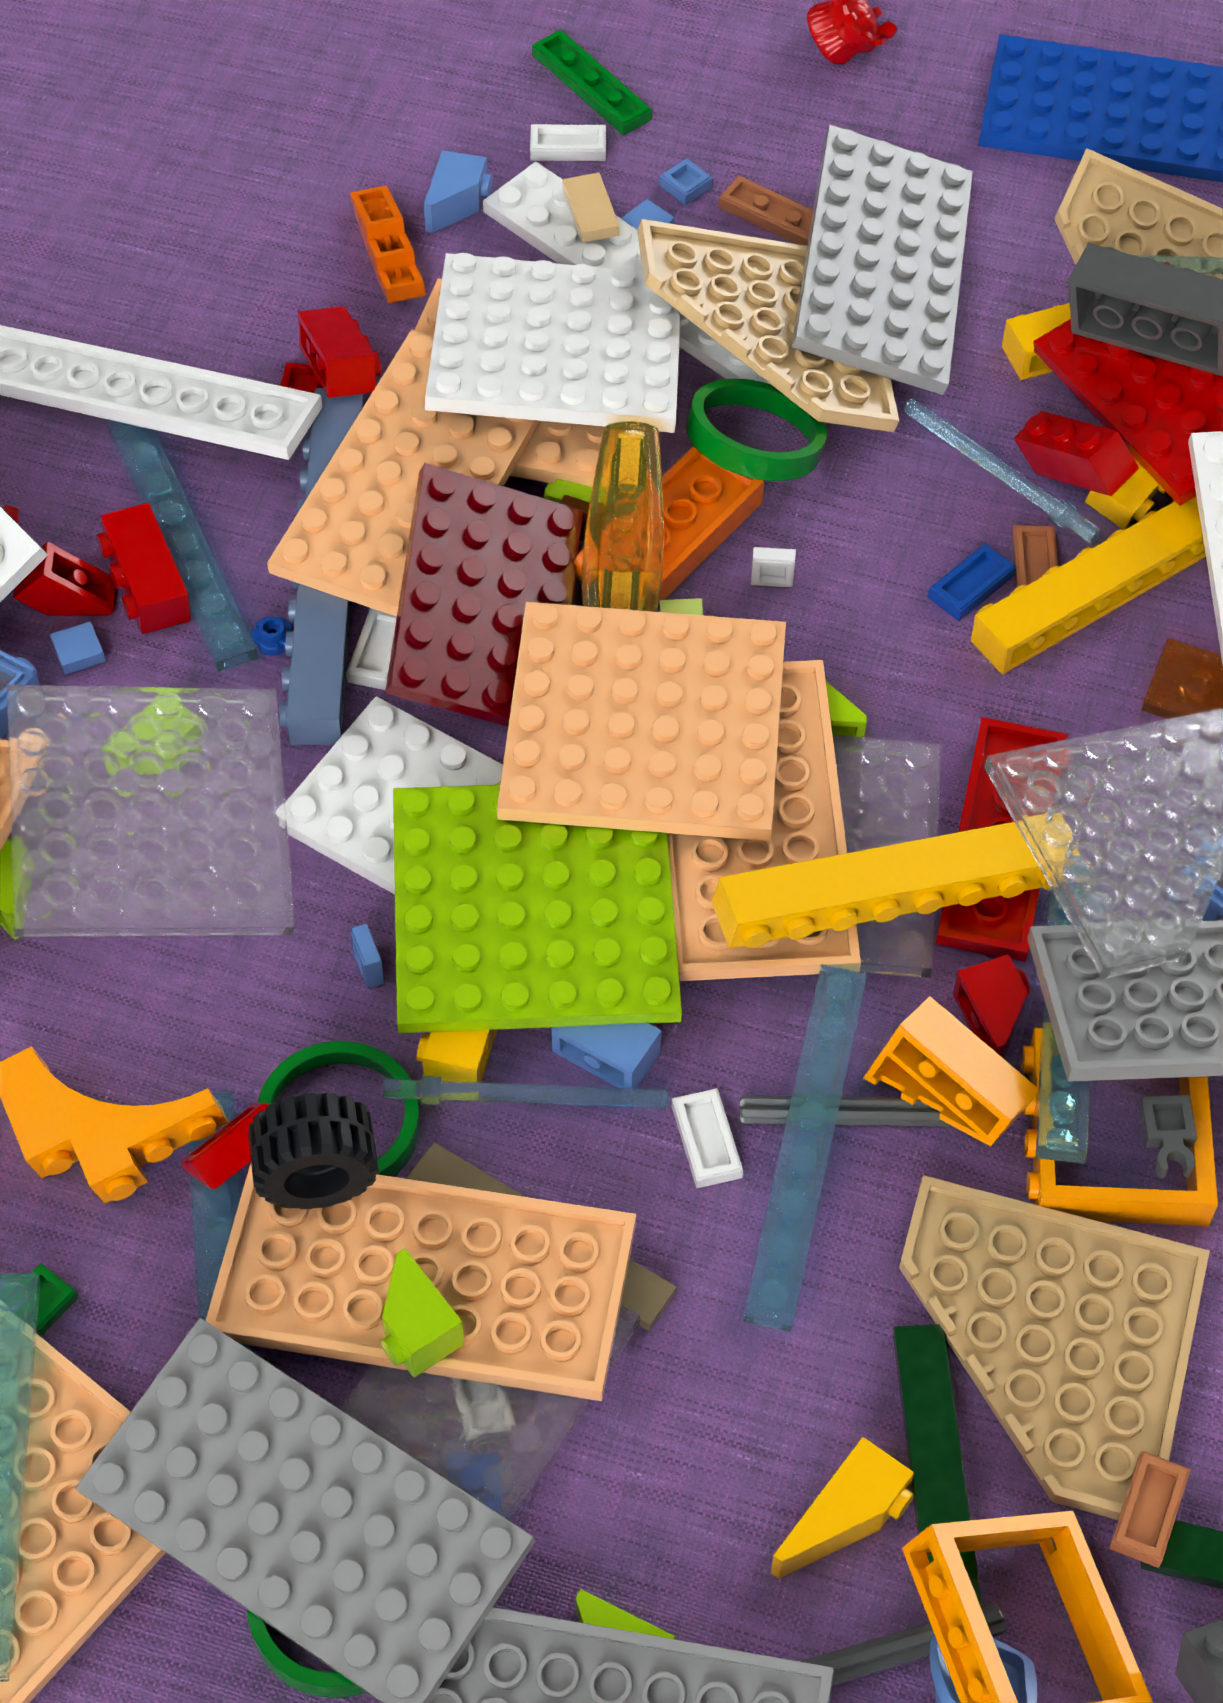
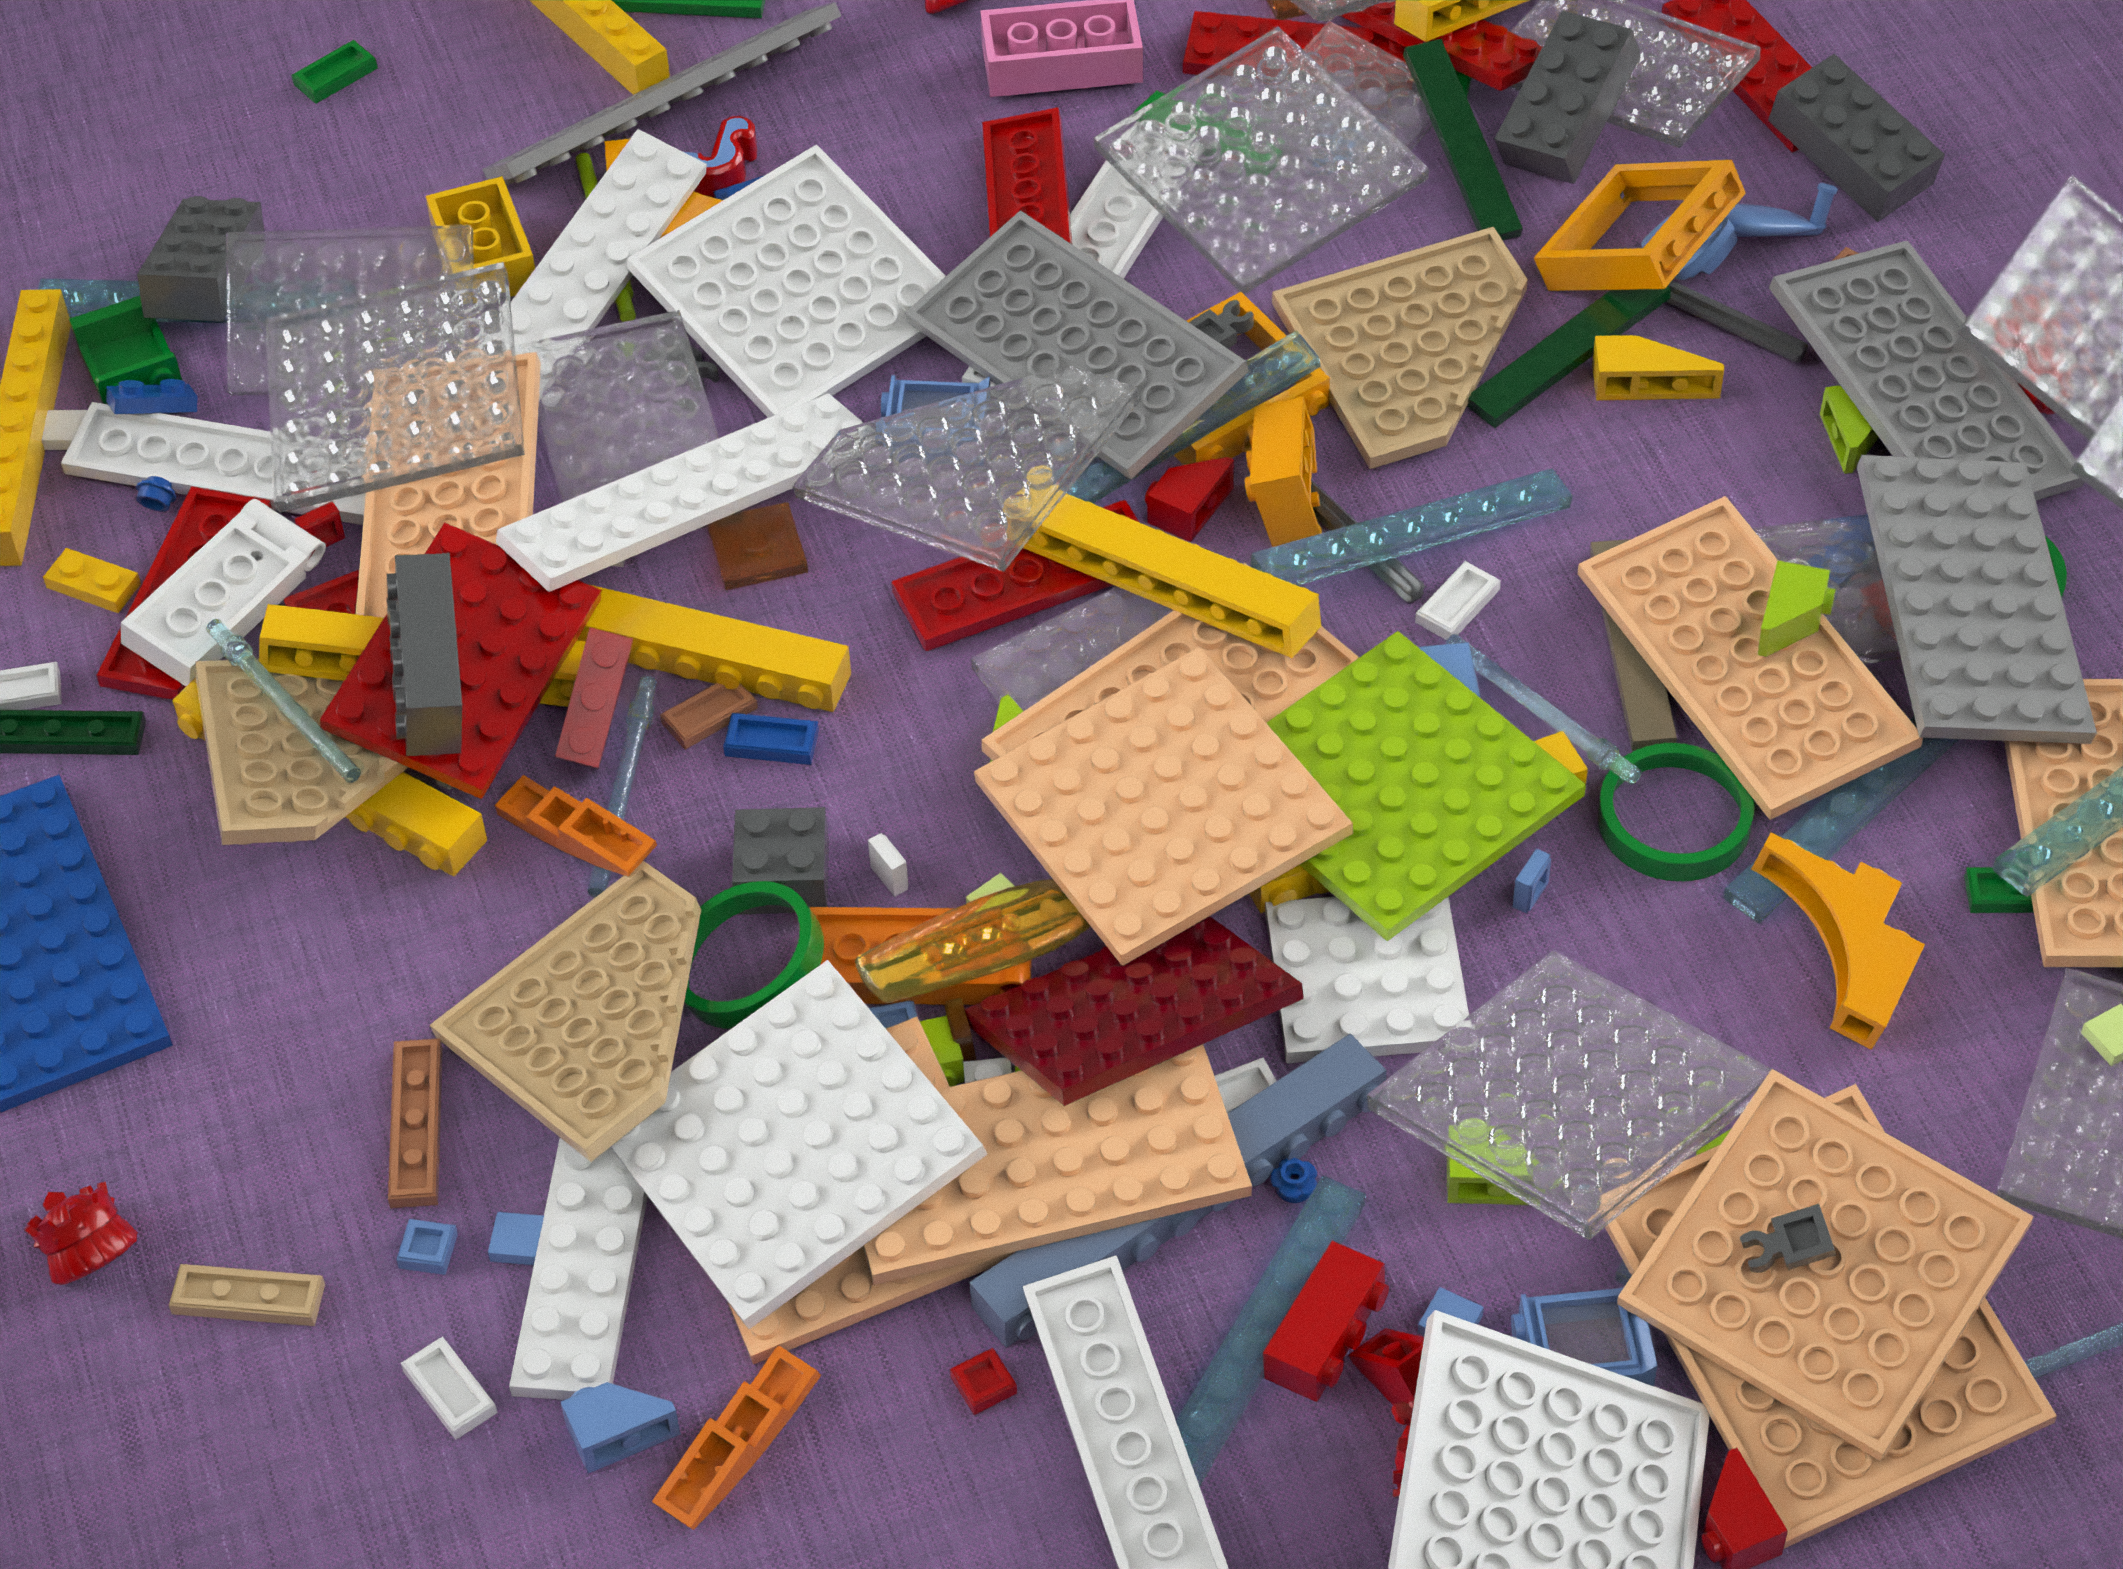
camera: 125 degrees left, 5 degrees down
red slope [180,1103,269,1190] -> none
black tyre [248,1093,379,1209] -> none
red brick [298,306,381,398] -> none
green tile [532,29,653,136] -> none
tan tile [562,172,620,243] -> none
plate [791,124,973,395] -> none
nougat tile [1109,1450,1191,1568] -> none
none -> tan tile [169,1264,325,1326]
none -> orange slope [495,775,657,877]
none -> dark grey brick [732,807,829,915]

